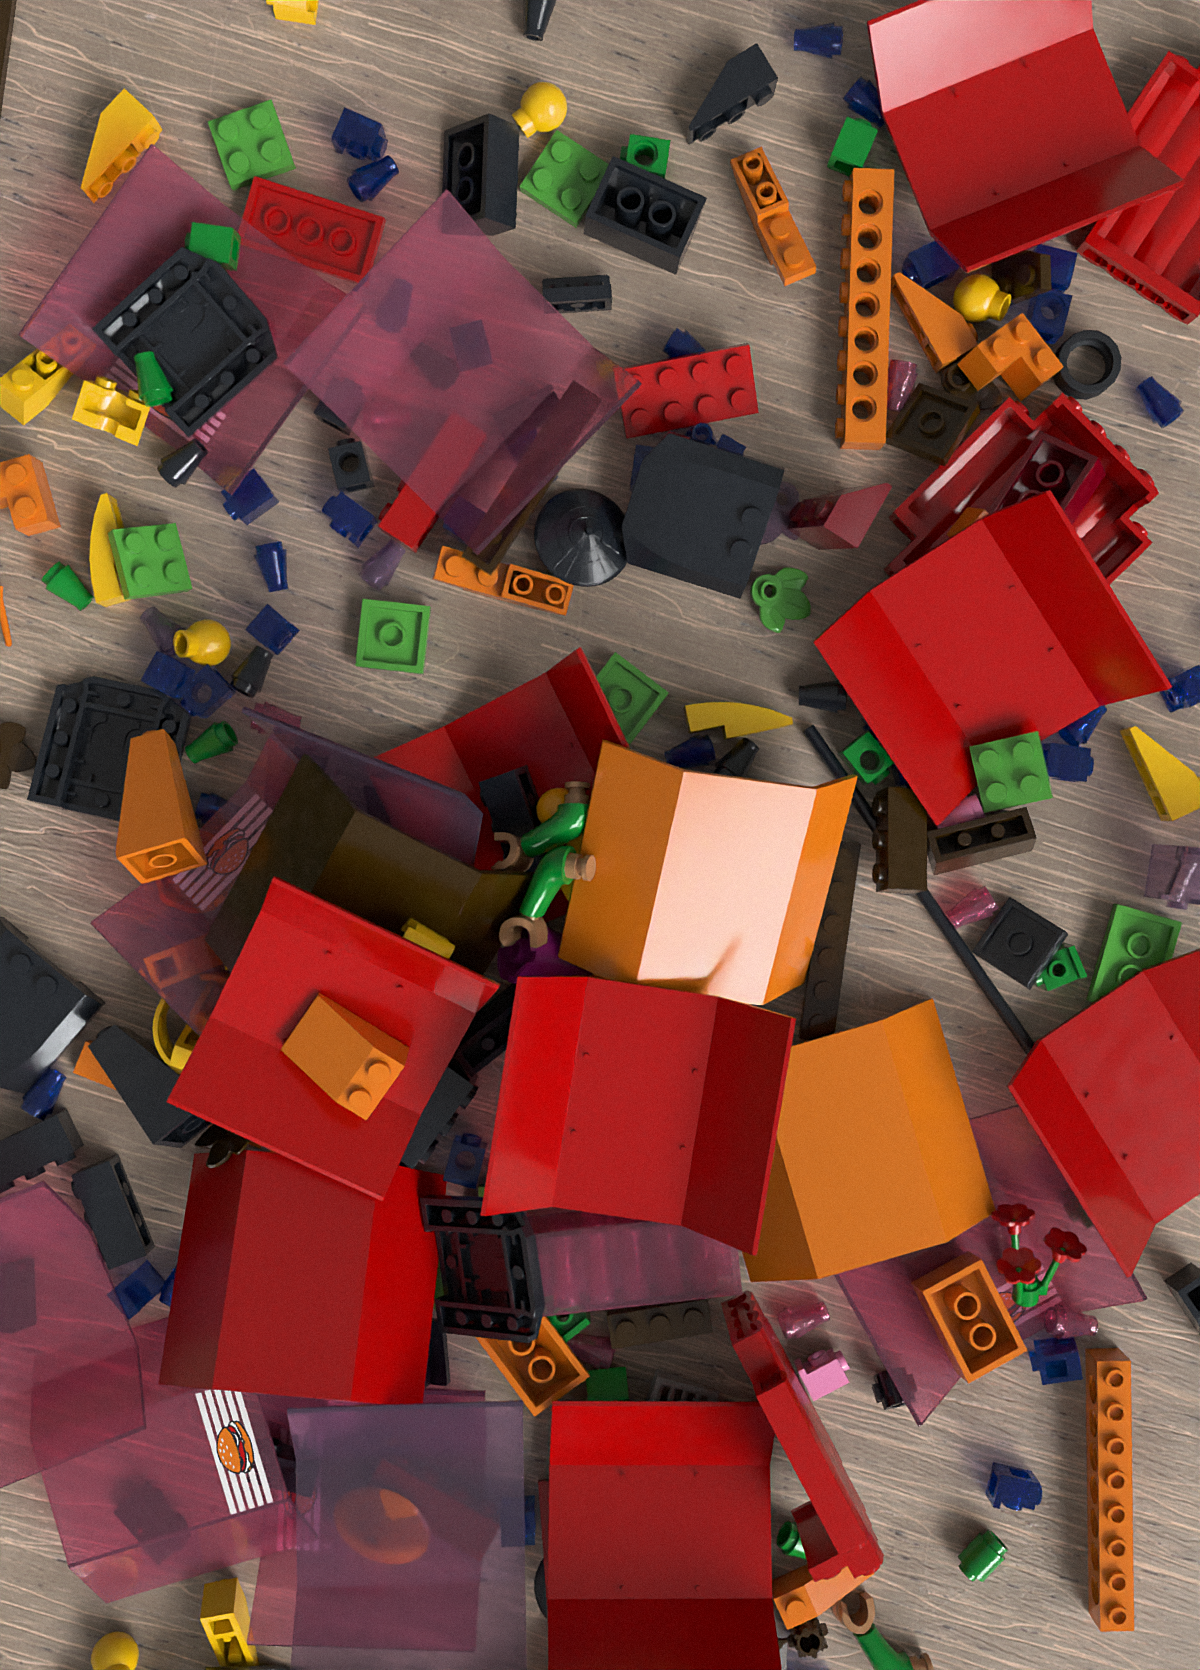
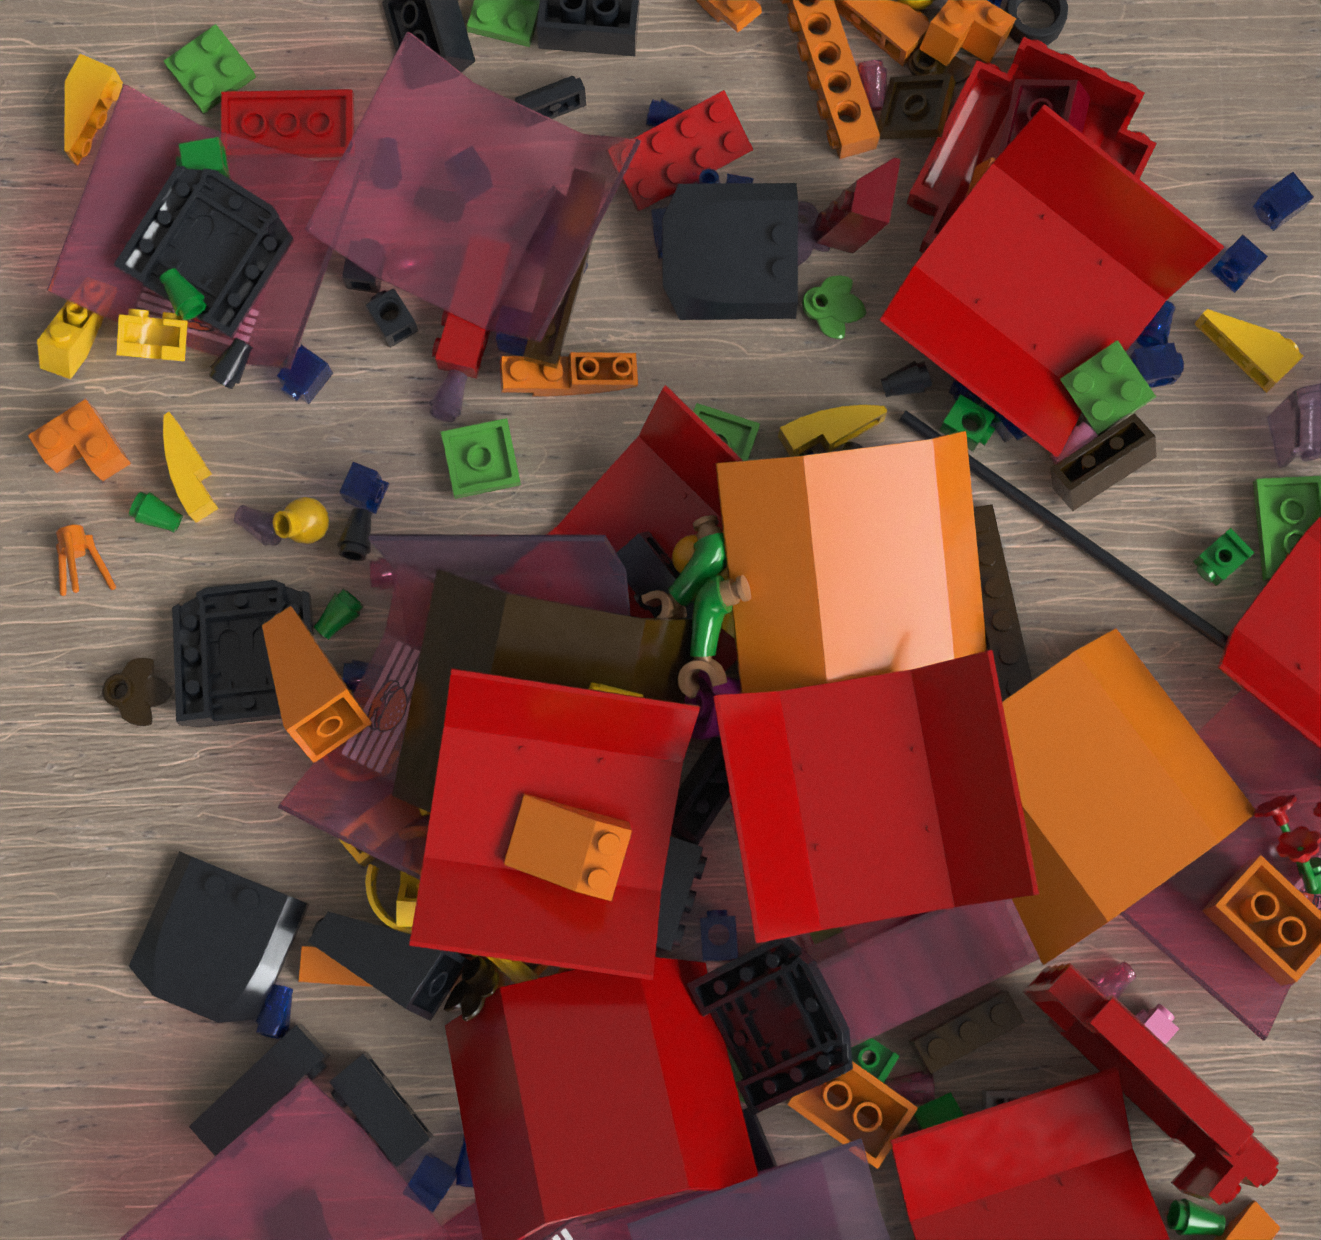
camera: 25 degrees left, 10 degrees down
bright green plate [108,523,193,600] -> none
clear blue brick [140,651,196,700] -> none
clear blue brick [177,664,237,719] -> none
clear blue cone [253,541,289,592] -> none
clear blue brick [322,492,378,548] -> none
clear blue brick [331,107,388,162] -> none
clear blue cone [347,155,399,203] -> none
black hat [534,489,627,587] -> none
dark brown brick [872,787,927,894] -> none
black gear [872,1367,915,1410] -> none
clear pink cone [946,886,999,929] -> none
black tile [972,897,1069,990] -> none
clear blue cone [1135,376,1184,429] -> none

